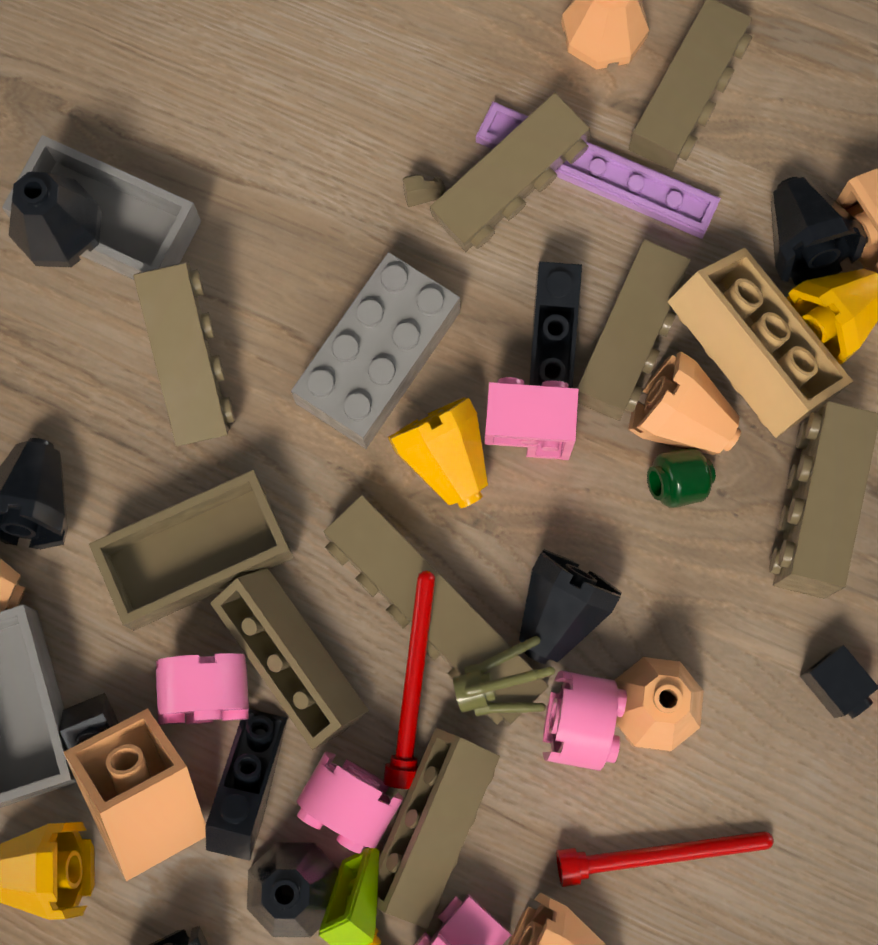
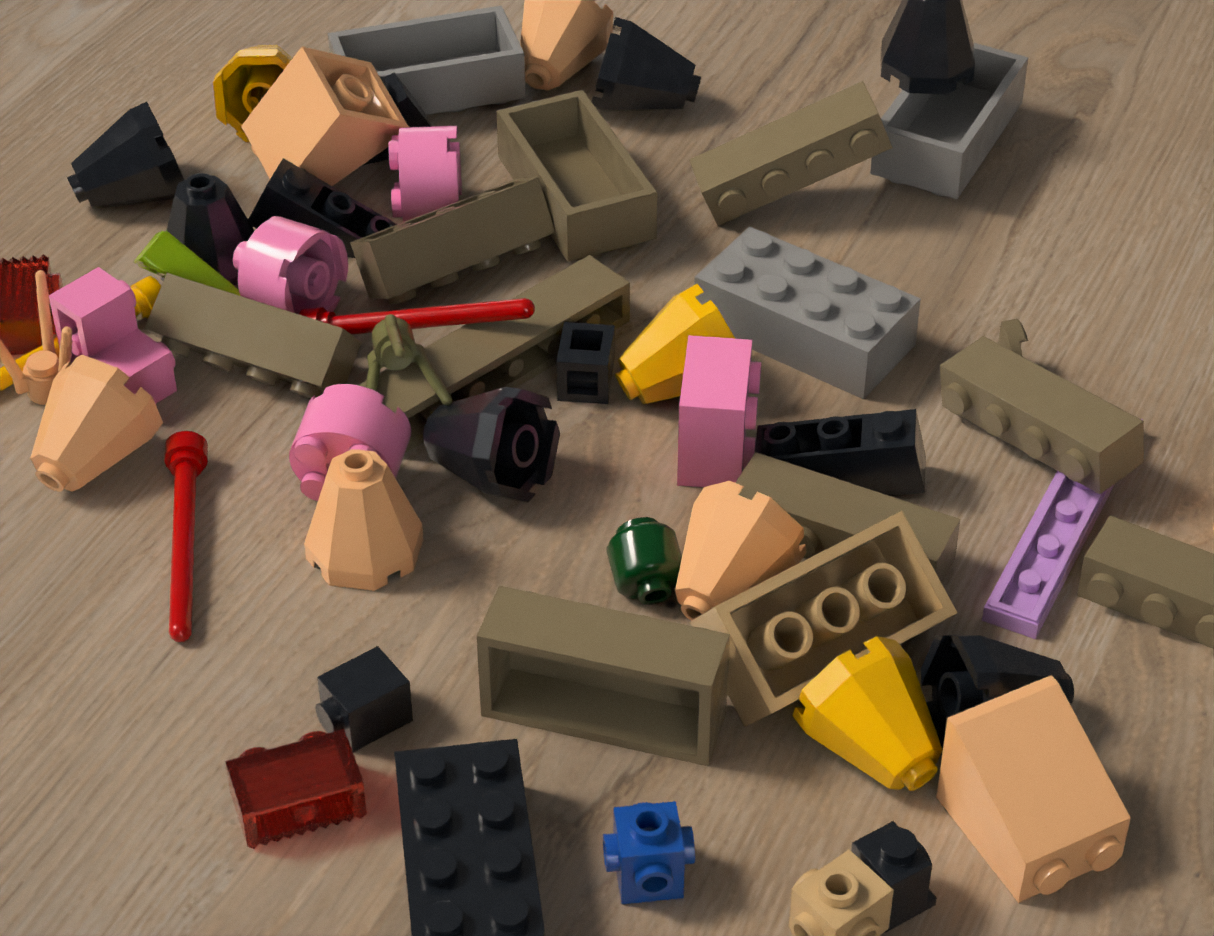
camera: 90 degrees right, 35 degrees down
none -> black brick [556,322,615,404]

